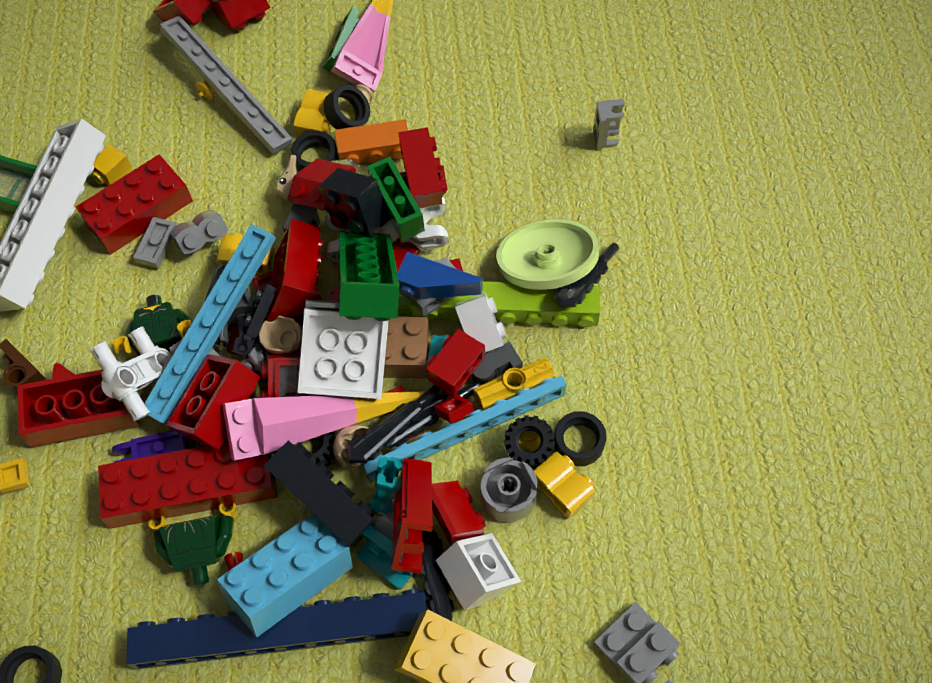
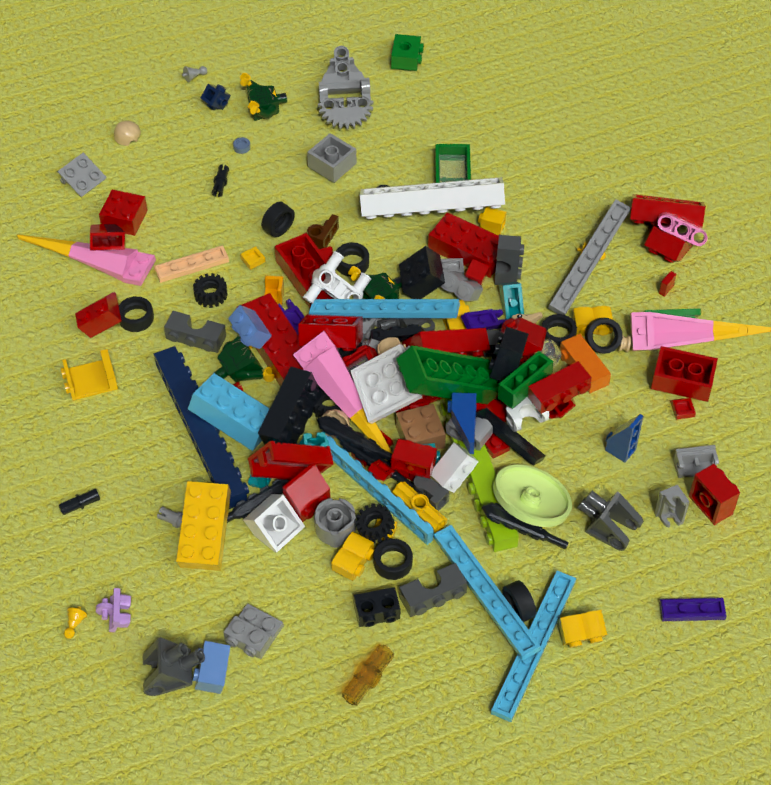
camera: 70 degrees right, 10 degrees down
none -> dark grey arch [164,311,226,353]
none -> black tyre [193,273,228,308]
none -> medium blue brick [228,305,272,349]
none -> light orange panel [264,276,284,305]
none -> black tyre [336,242,369,277]
none -> clear yellow piece [342,644,394,706]
none -> black brick [353,587,401,627]
none -> black brick [399,246,445,299]
none -> dark grey arch [399,563,467,617]
none -> medium azure plate [434,525,541,661]
none -> dark purple hinge [461,309,506,330]
none -> red panel [465,259,489,286]
none -> black tile [476,408,546,466]
none -> medium azure plate [491,571,576,722]
none -> dark grey arch [495,235,524,285]
none -> teal slope [499,282,524,320]
none -> black tyre [502,580,536,622]
none -> yellow brick [558,610,607,648]
none -> dark grey piece [577,490,644,551]
none -> blue slope [605,414,644,463]
none -> red brick [651,346,718,402]
none -> red tile [659,271,677,297]
none -> dark purple tile [659,598,727,622]
none -> red tile [671,398,696,420]
none -> light grey hinge [673,445,719,478]
none -> red brick [689,464,740,525]

